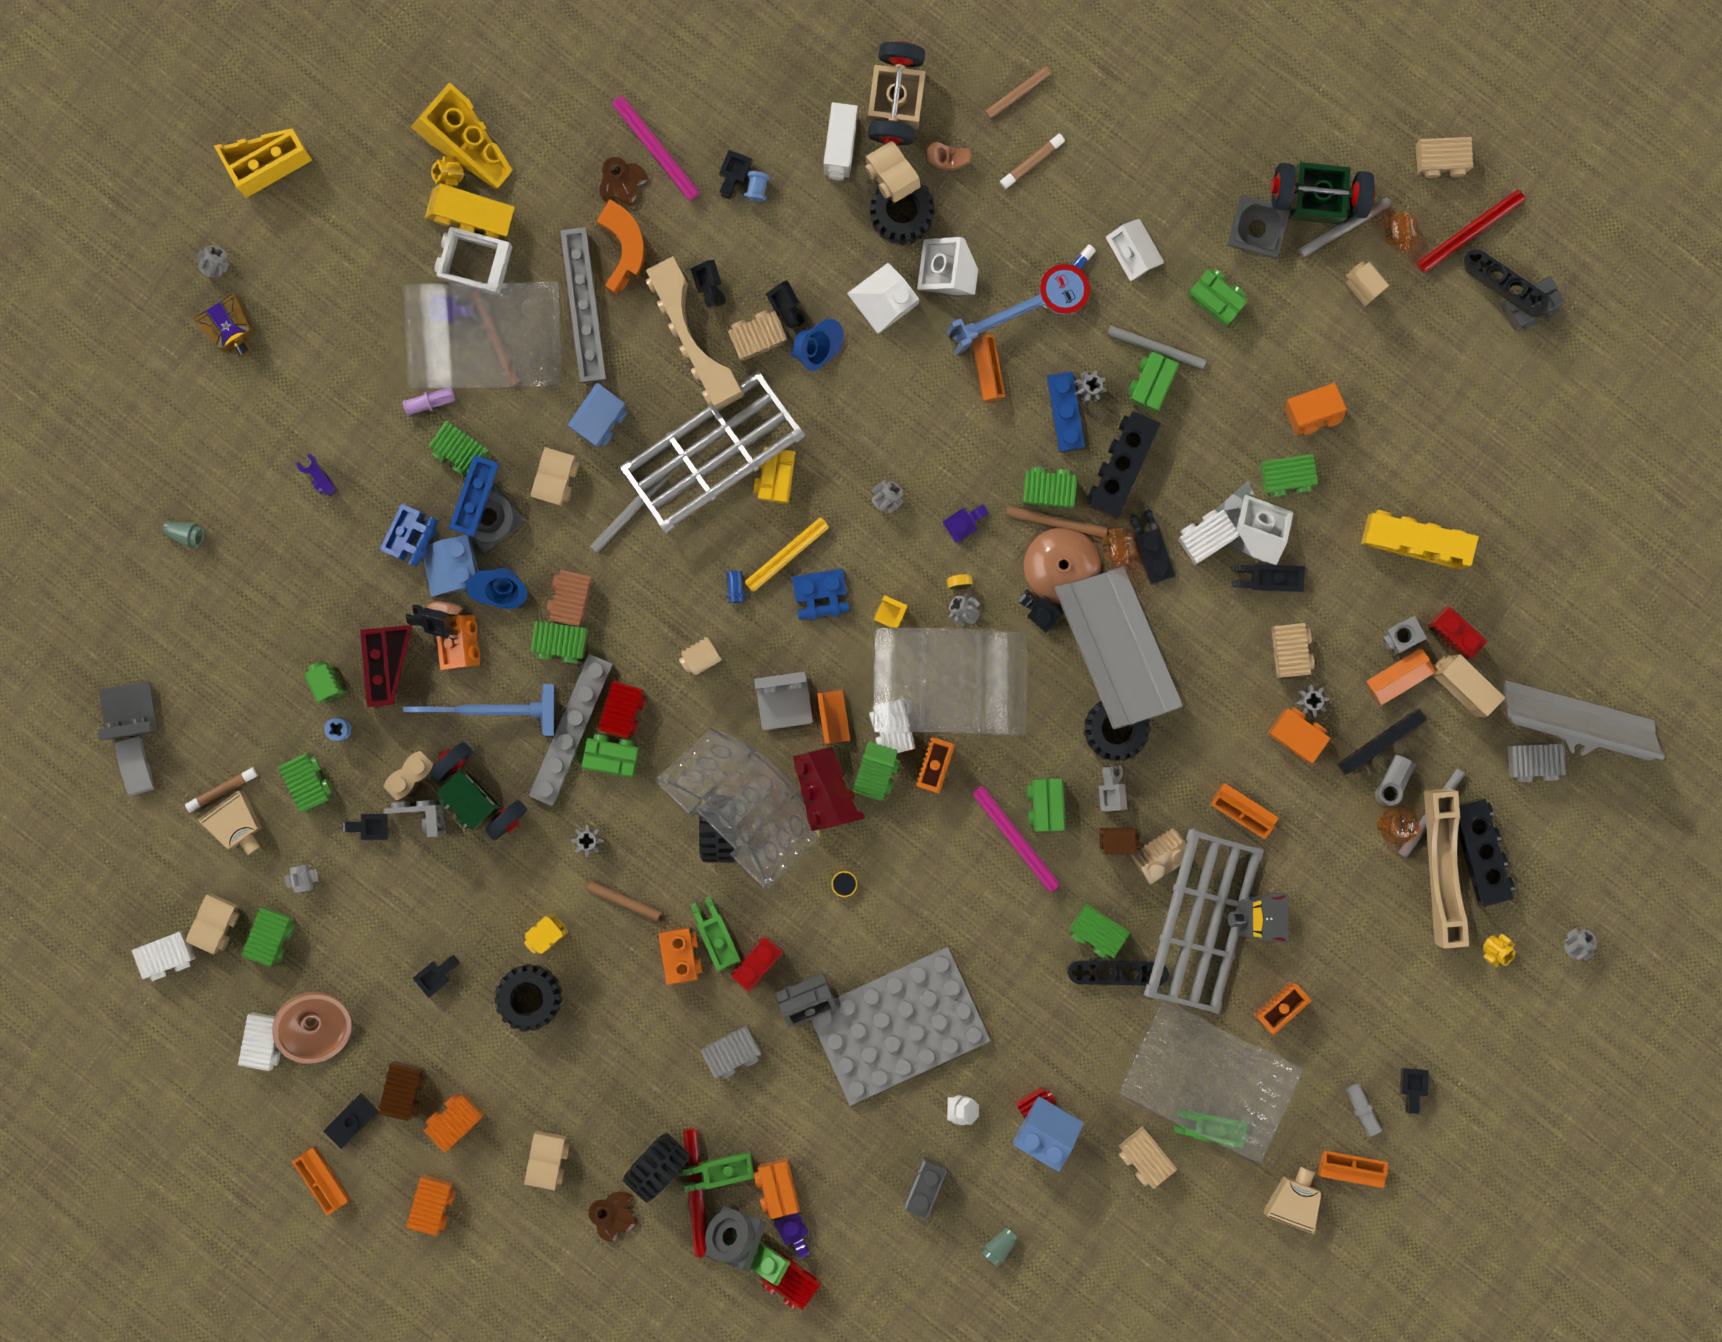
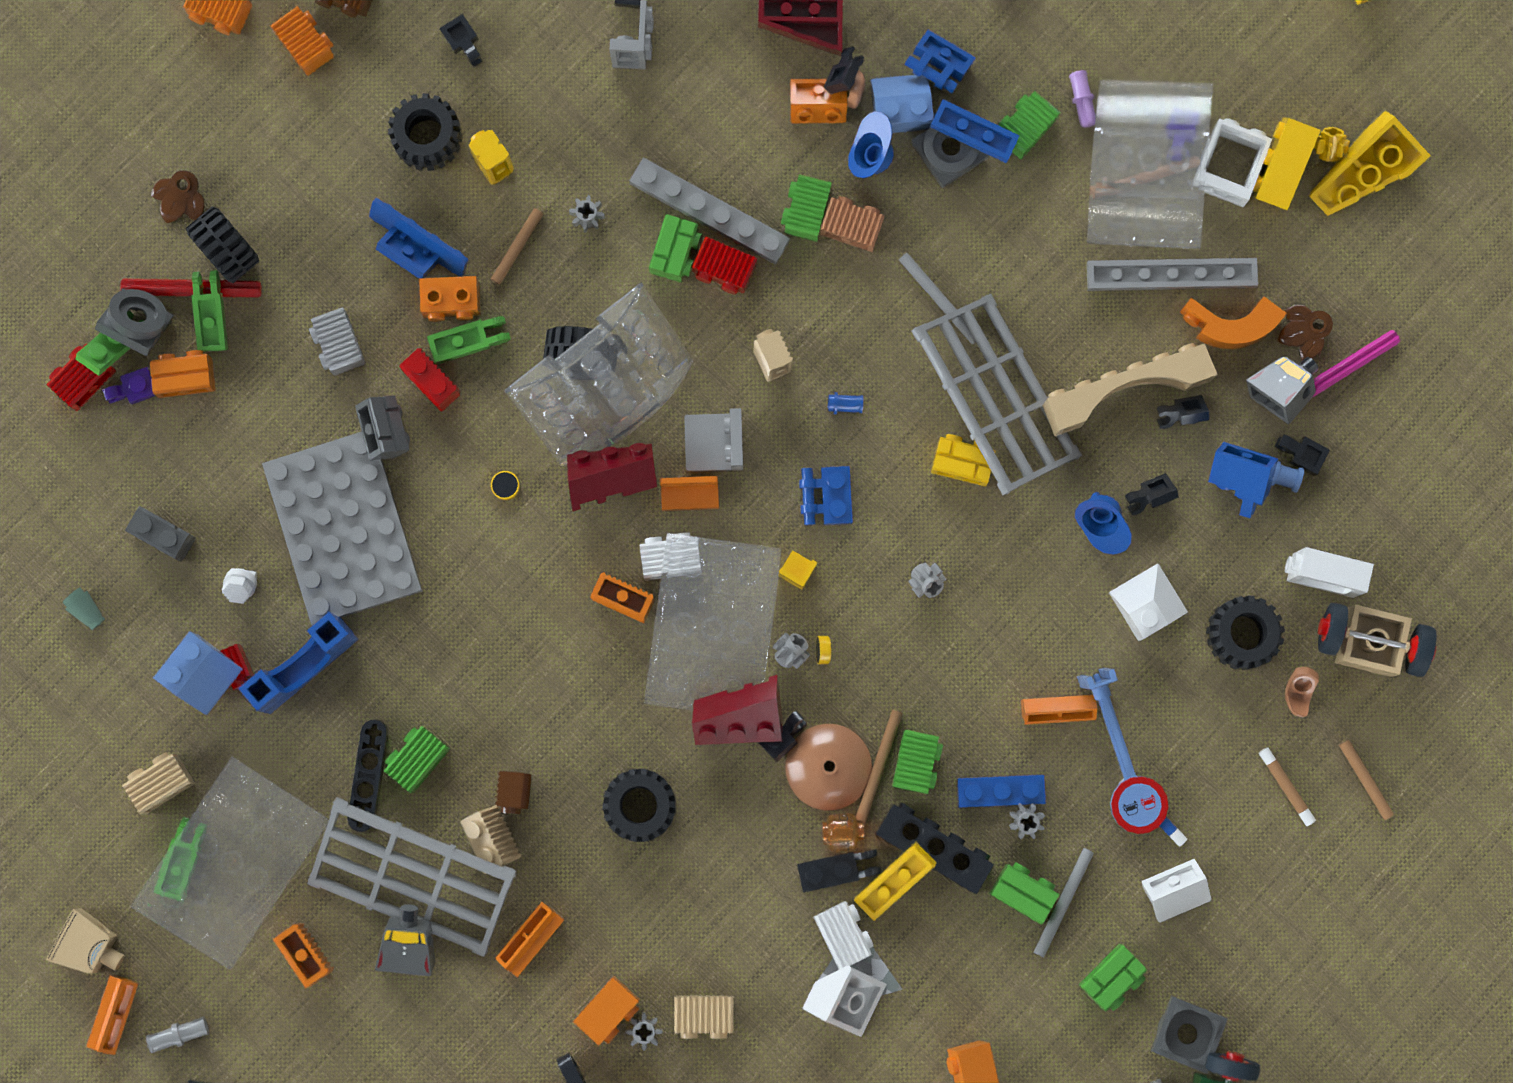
camera: 90 degrees right, 5 degrees down
tan brick [384,751,437,800] -> none
medium blue piece [403,684,554,736] -> none
brick [430,742,528,840] -> none
tan brick [524,1131,570,1190] -> none
tan brick [530,447,579,506] -> none
medium blue slope [568,383,627,448] -> none
tan brick [728,310,788,362] -> none
yellow axle [745,518,829,592] -> none
bright green brick [853,741,900,801] -> none
tan brick [865,141,921,203] -> none
white slope [917,237,978,295] -> none
dark purple plate [942,504,989,543] -> none
dark pink axle [973,786,1060,892] -> none
bright green brick [1027,778,1066,832] -> none
light grey hinge [1054,566,1183,729] -> none
light grey plate [1099,766,1127,811] -> none
black hinge [1231,564,1305,592] -> none
bright green brick [1259,454,1318,498] -> none
none -> blue arch [238,612,359,714]
none -> blue bracket [369,198,468,279]
none -> dark red wedge [692,675,783,745]
none -> yellow tile [854,842,937,921]
none -> blue hinge [1208,442,1278,518]
none -> torso [1246,357,1319,424]

